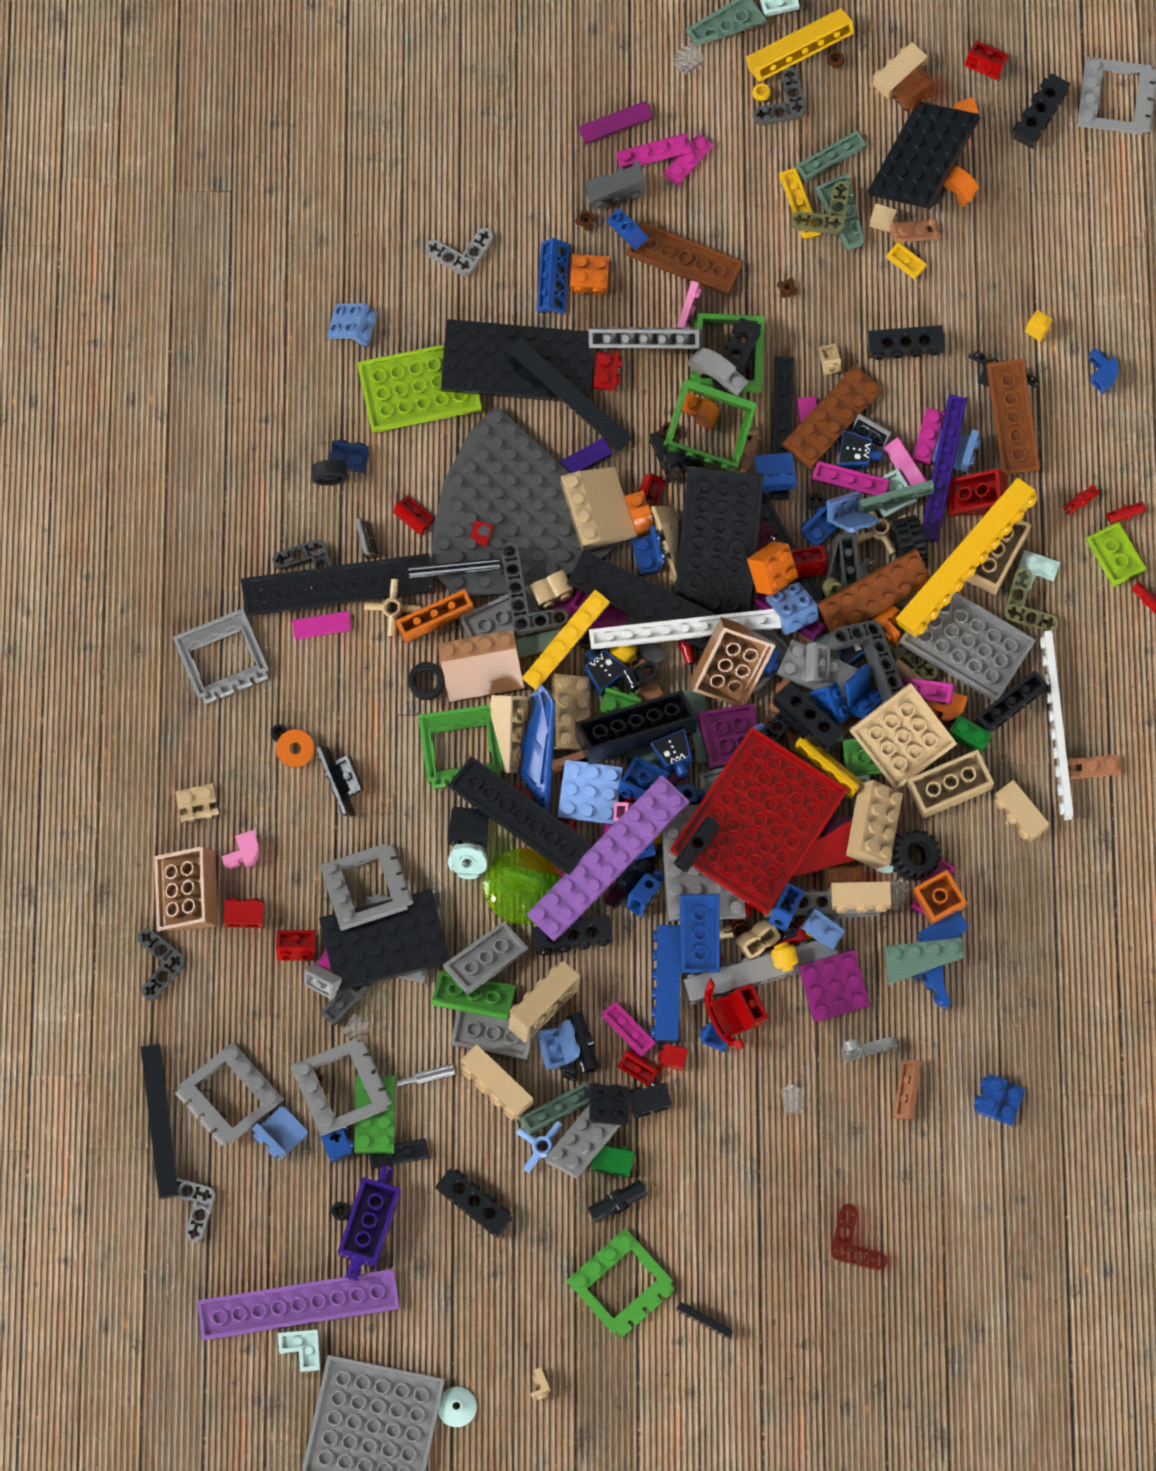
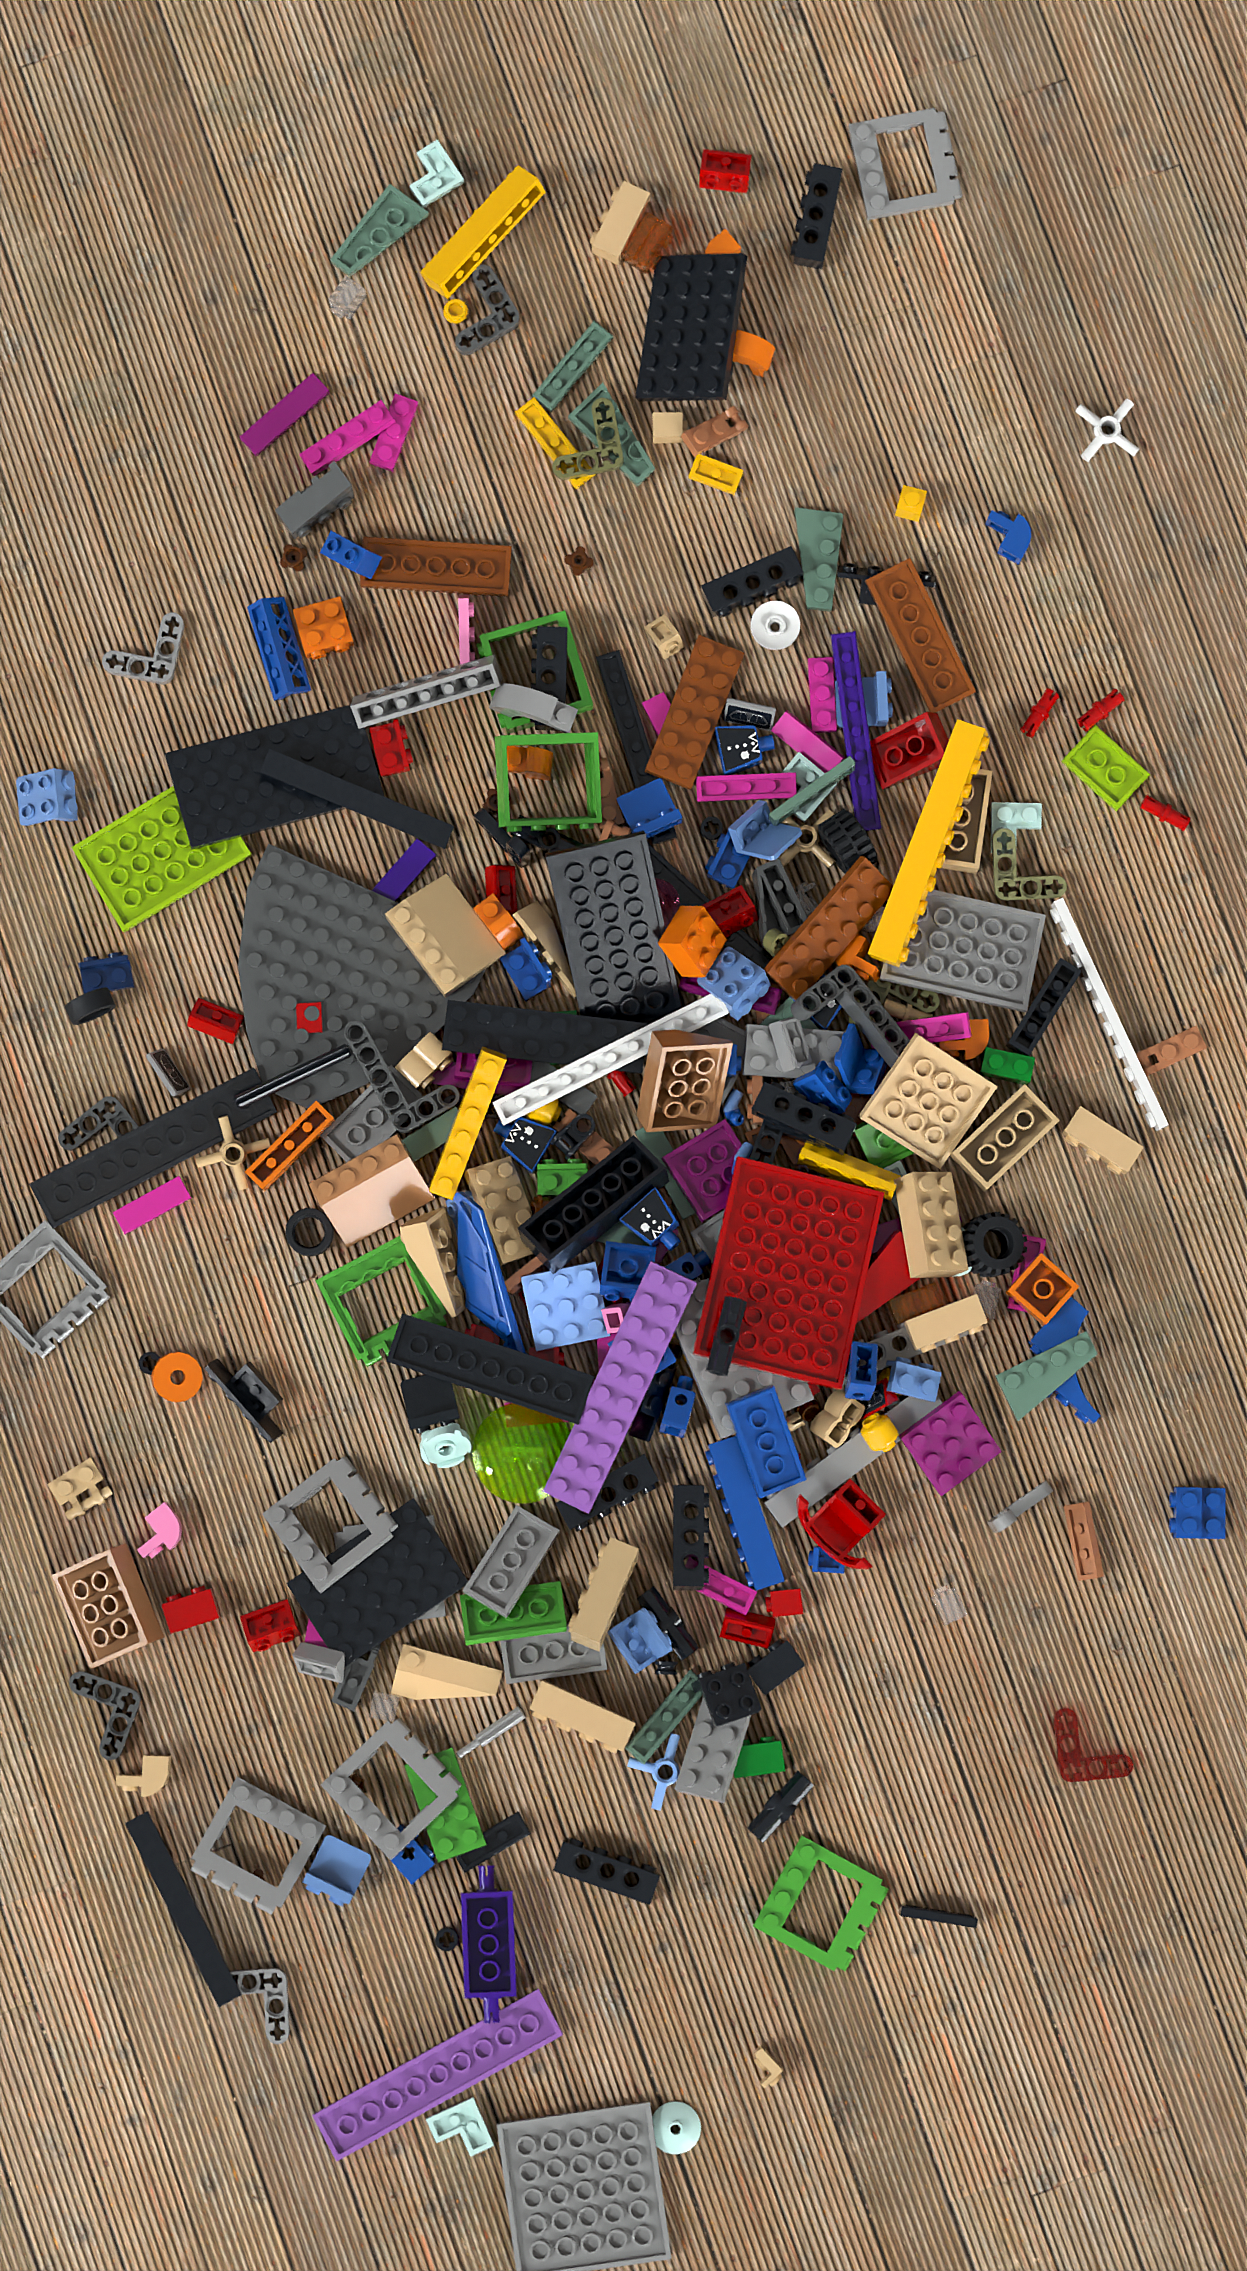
camera: 25 degrees left, 10 degrees up
reddish brown plate [827,50,845,68] -> none
none -> tan brick [116,1754,171,1797]
none -> tan wedge [391,1644,503,1700]
none -> black brick [673,1485,709,1591]
none -> arm [723,1089,745,1126]
none -> white dish [751,601,800,650]
none -> sand green wing [794,507,844,612]

